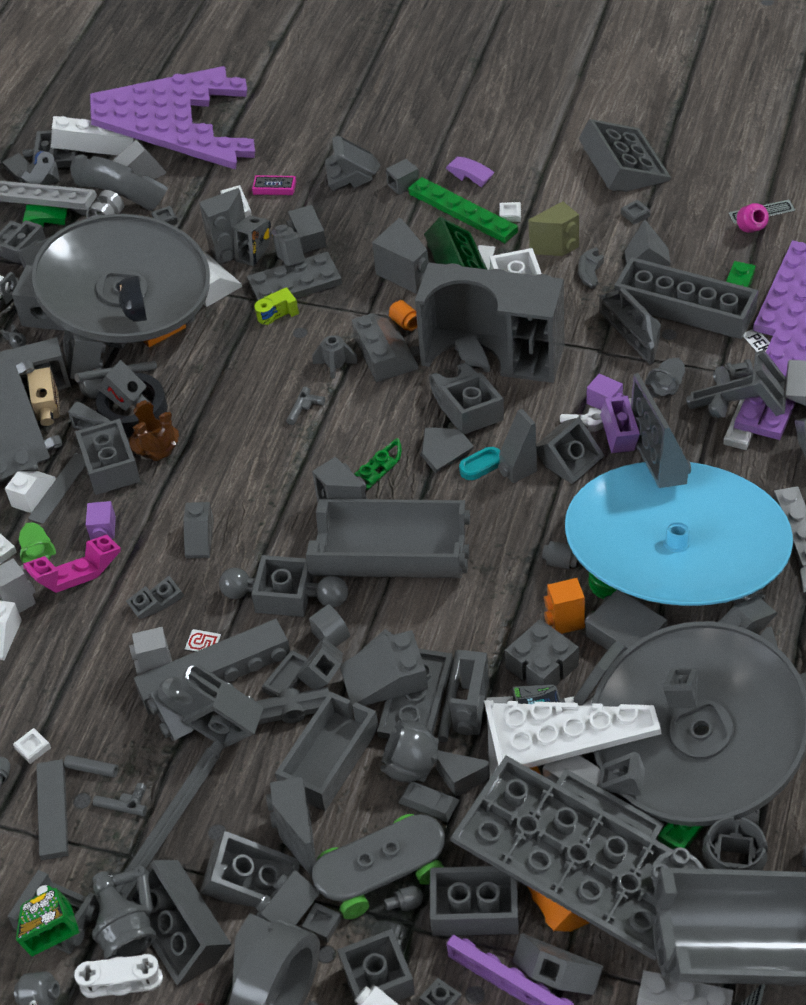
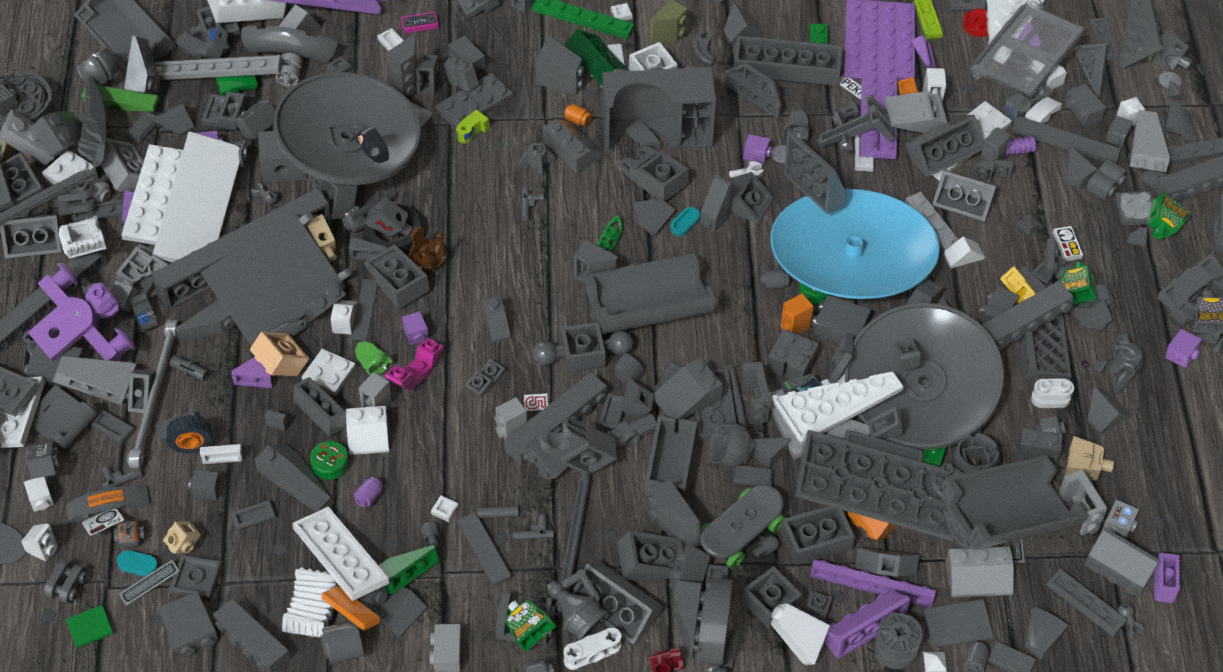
camera: 25 degrees left, 5 degrees up
medium lavender brick [600,396,640,453] -> none

